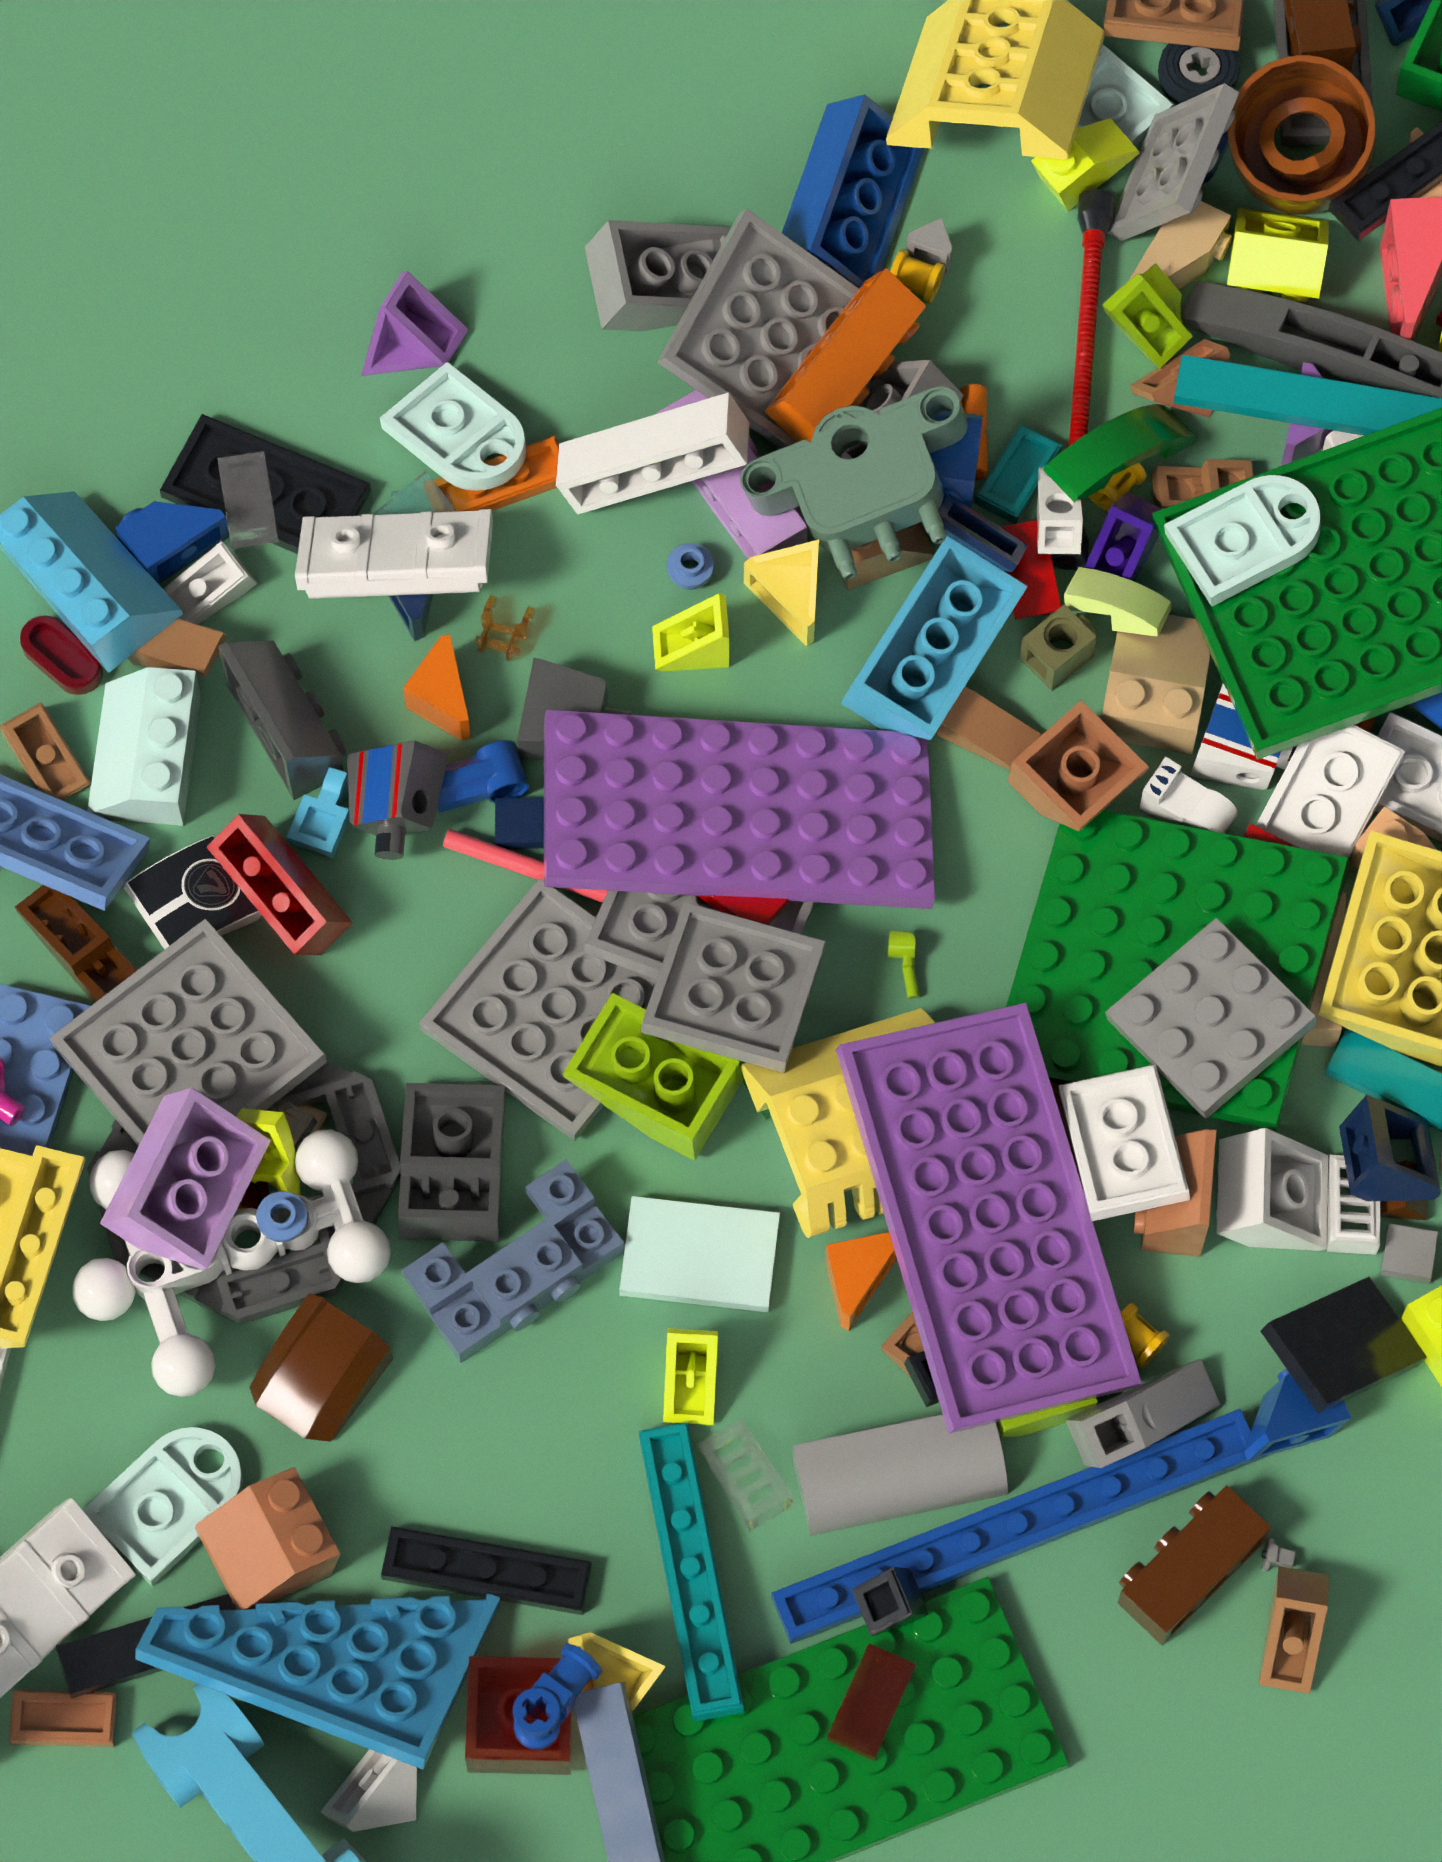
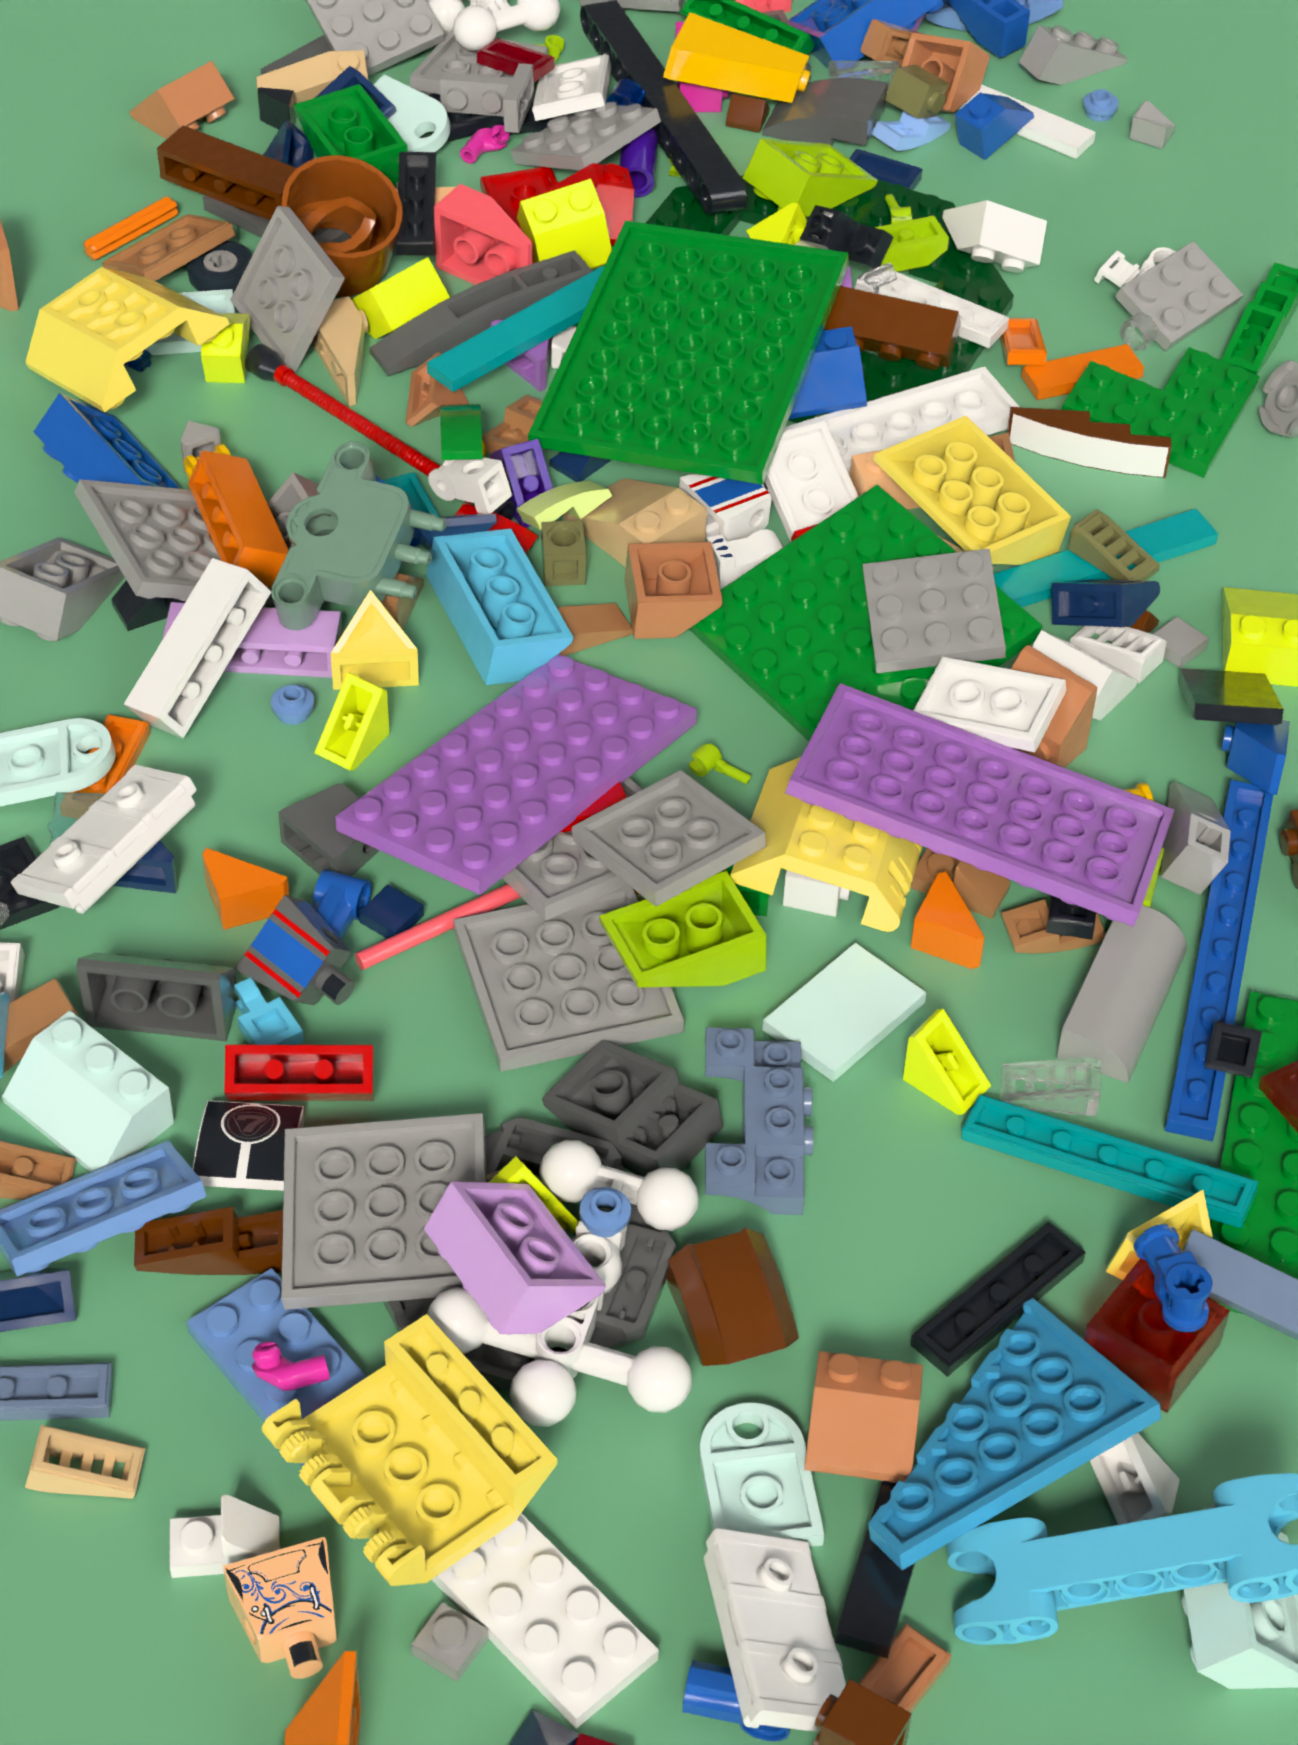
camera: 55 degrees left, 20 degrees down
clear orange piece [475,595,535,661] -> none
lime slope [1102,263,1193,369] -> none
light aqua tile [1164,475,1321,606] -> none

